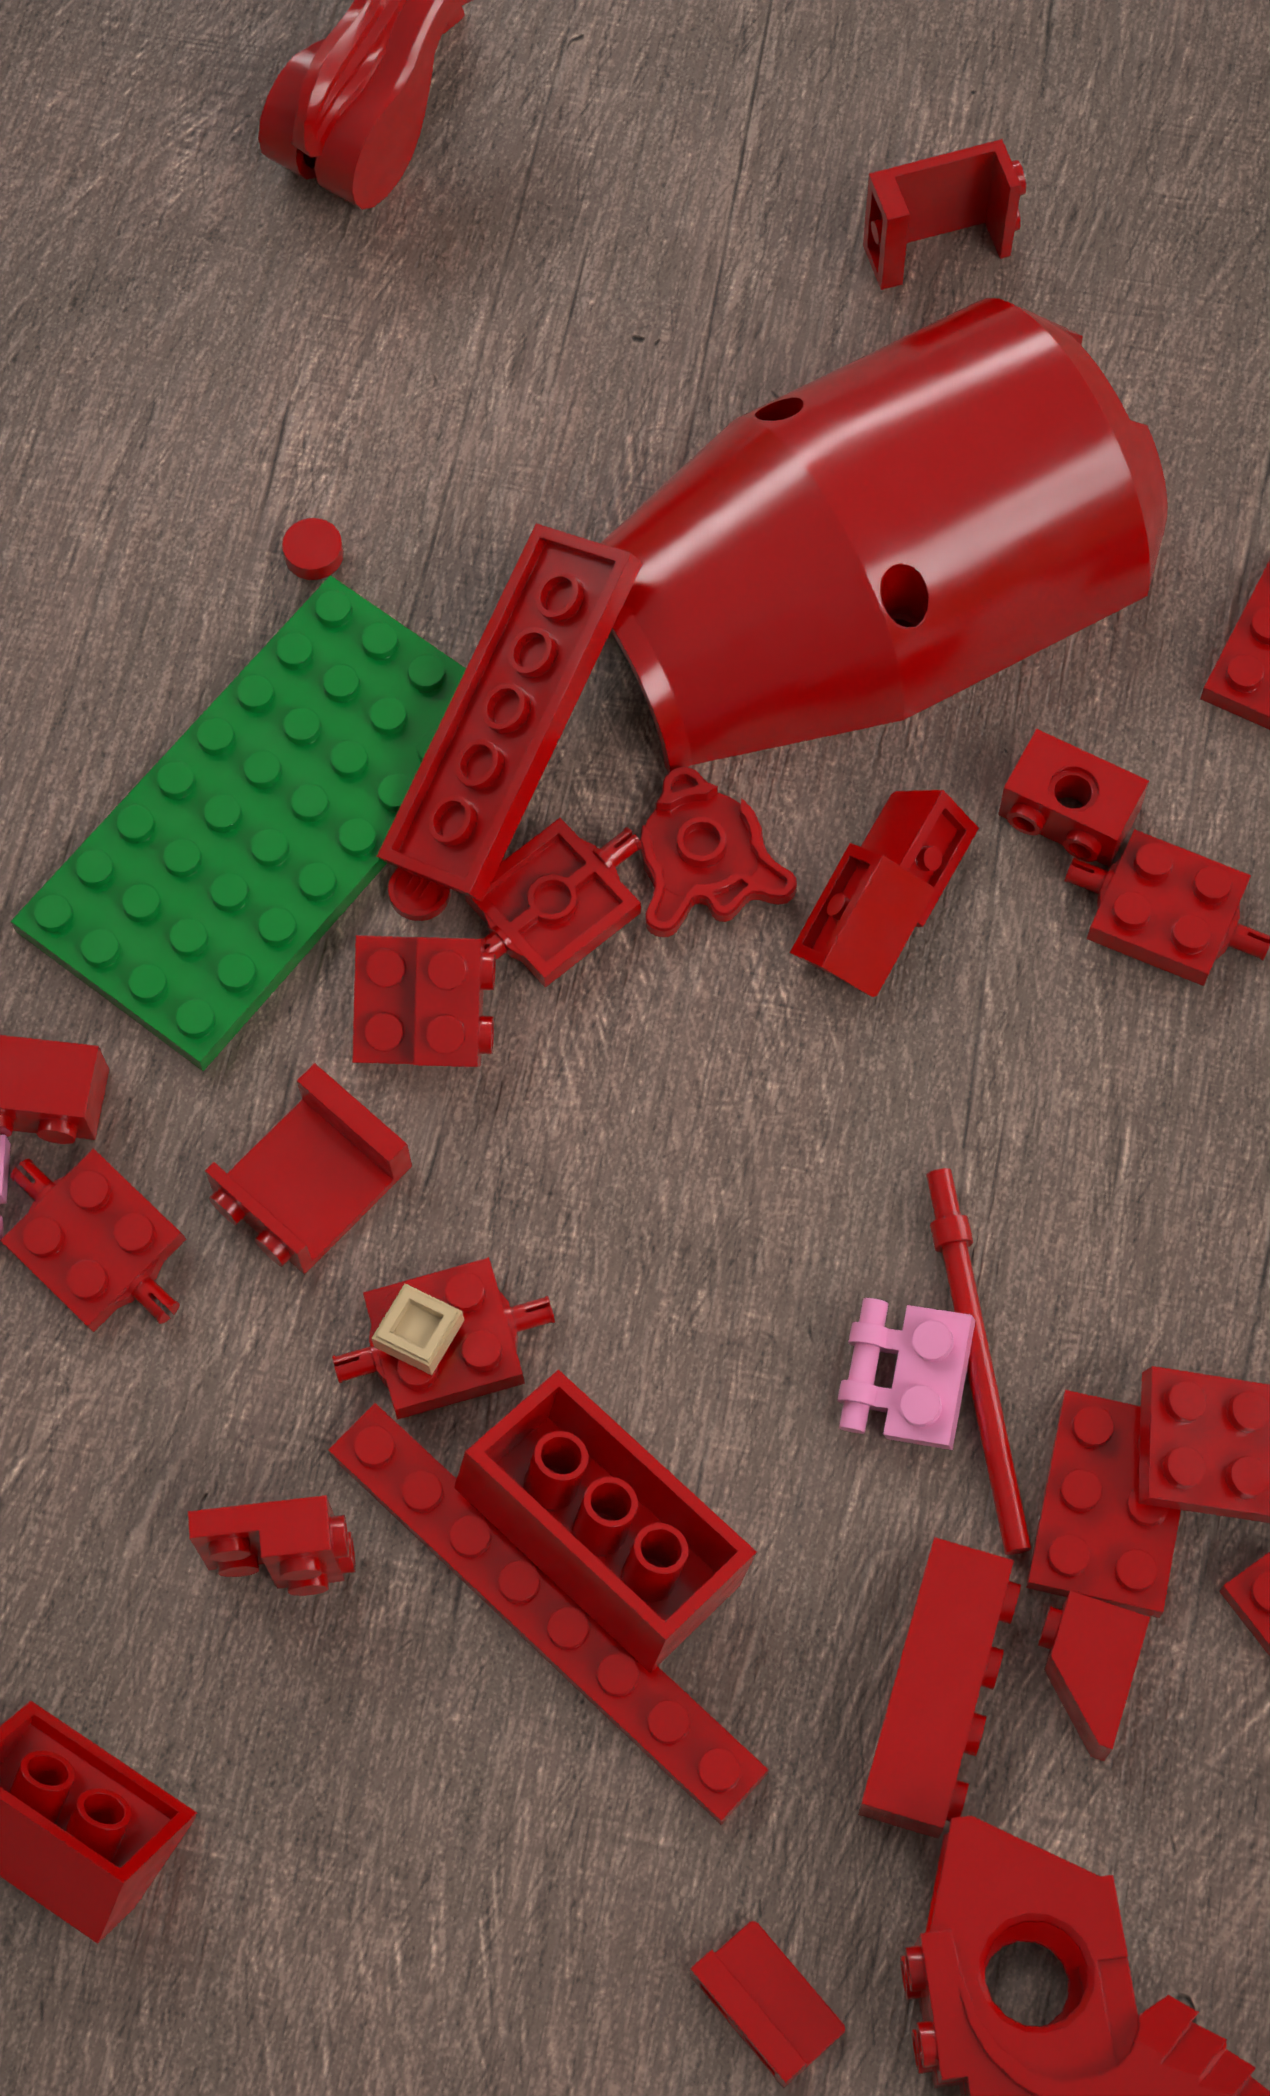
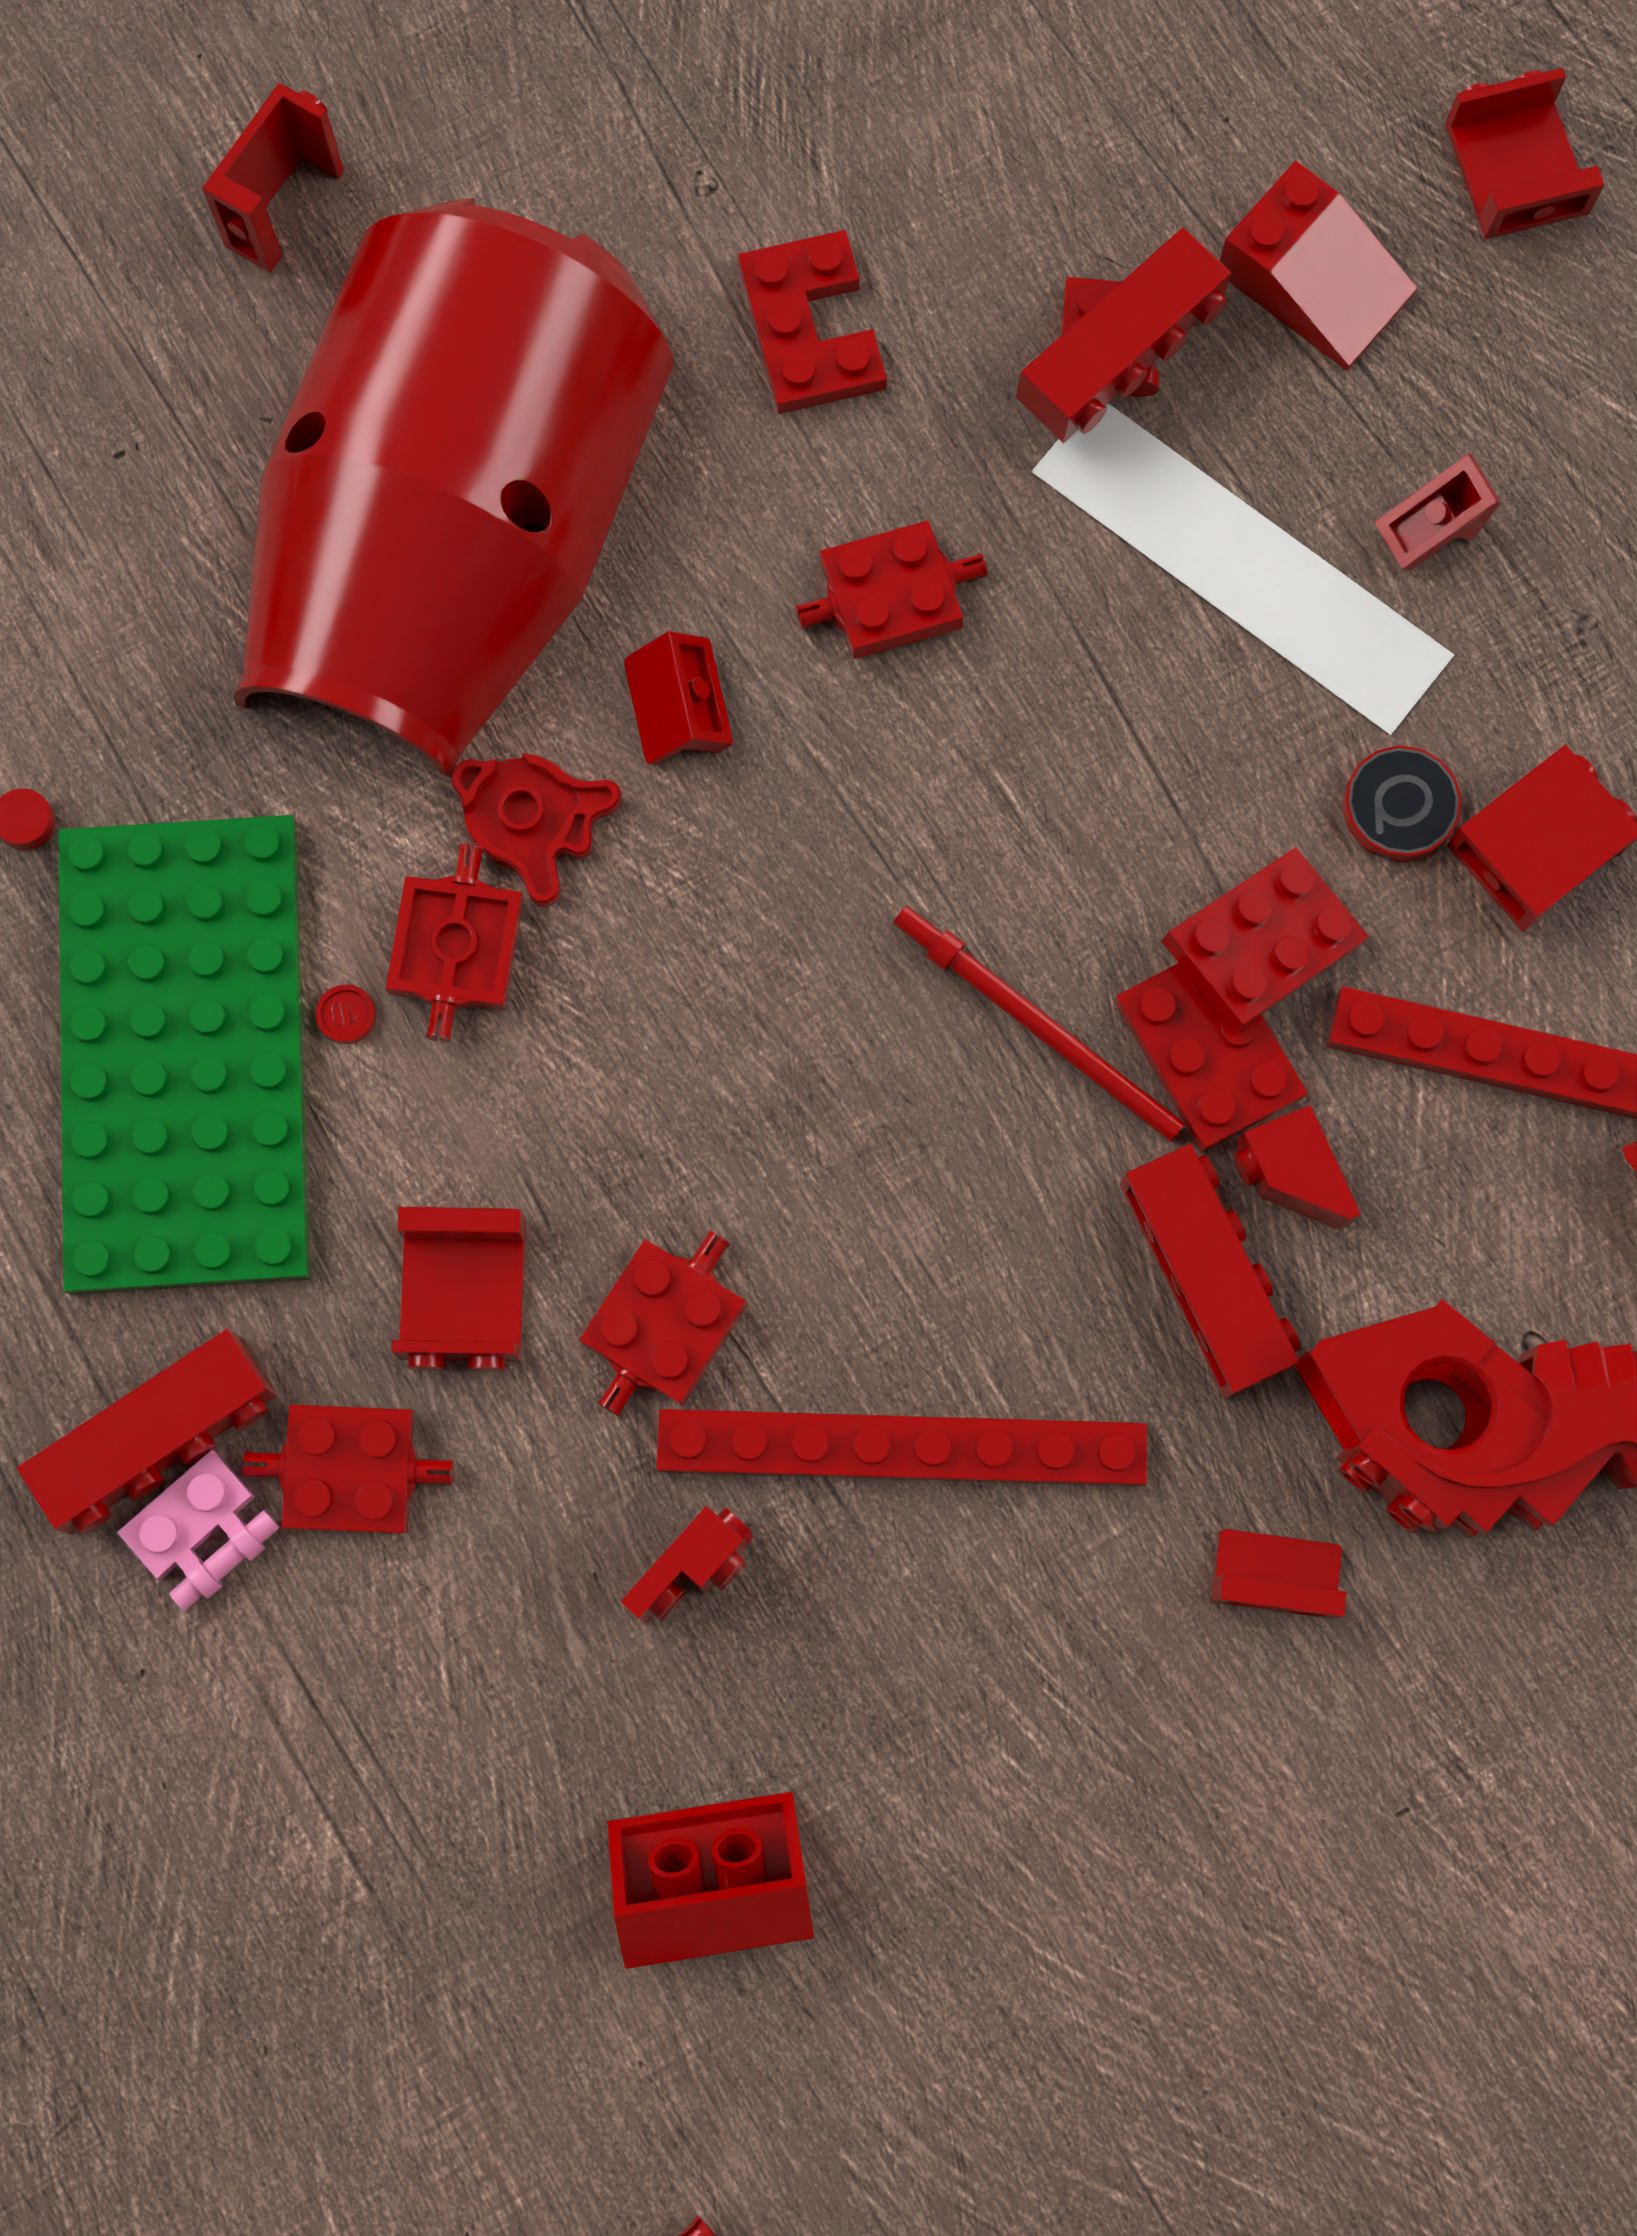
camera: 45 degrees left, 10 degrees up
red plate [352,935,496,1067] -> none
tan tile [372,1284,464,1375] -> none
red plate [377,523,643,902] -> none
red brick [454,1369,757,1673] -> none
red panel [789,843,934,997] -> none
bright pink plate [837,1298,976,1450] -> none
red brick [998,728,1149,867] -> none

